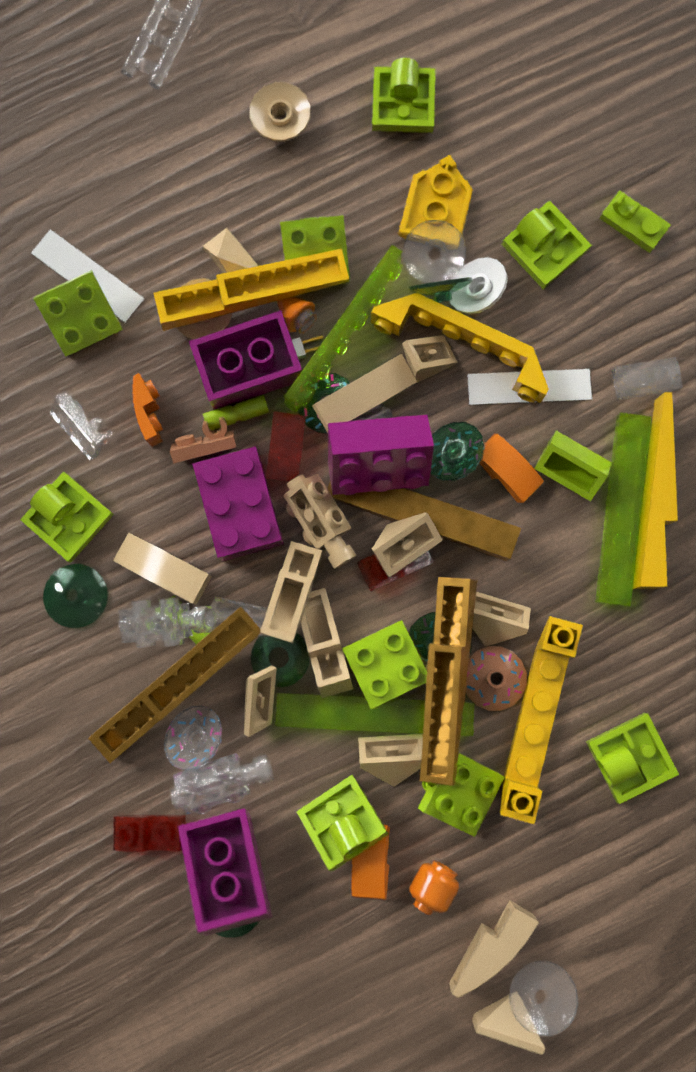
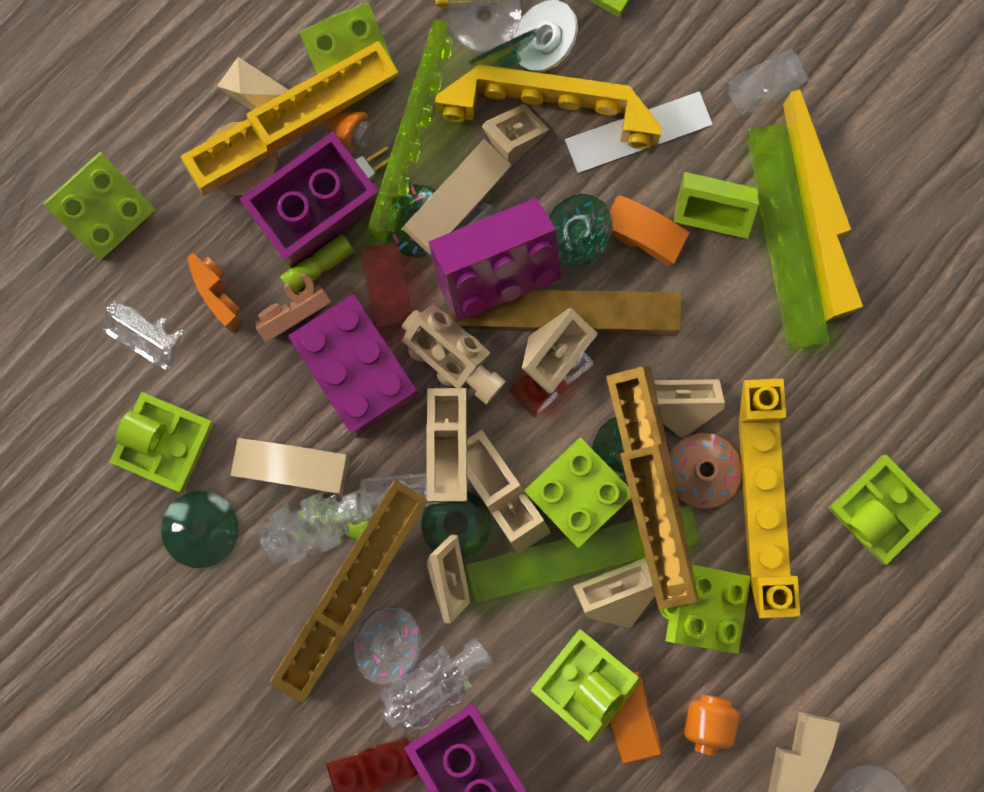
camera: 20 degrees left, 0 degrees up
white sticker [31,230,144,322] -> none

